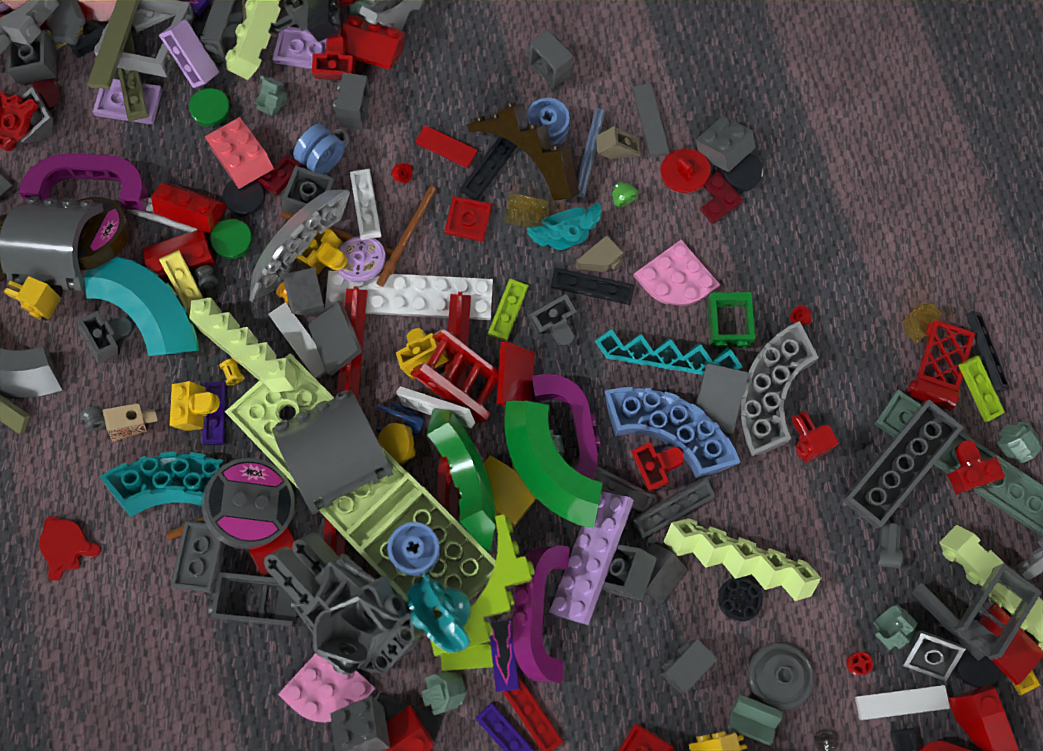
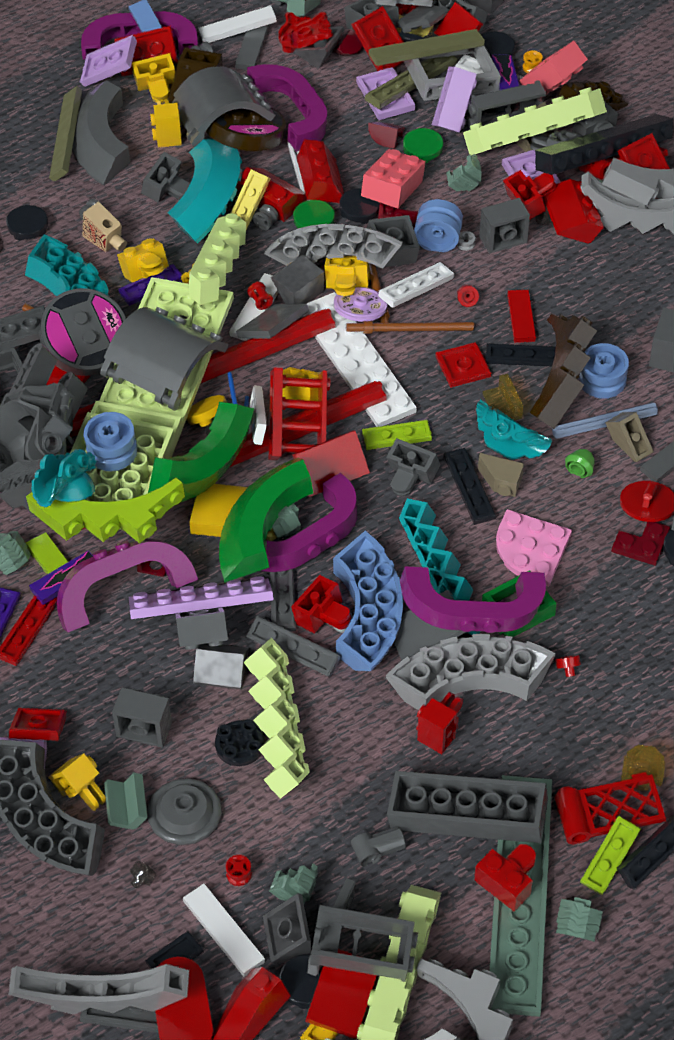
camera: 65 degrees right, 20 degrees down
none -> black tile [6,205,48,241]
none -> red bush [247,282,273,310]
none -> red tile [351,6,404,71]
none -> dark red brick [368,122,405,149]
none -> magenta arch [400,566,546,633]

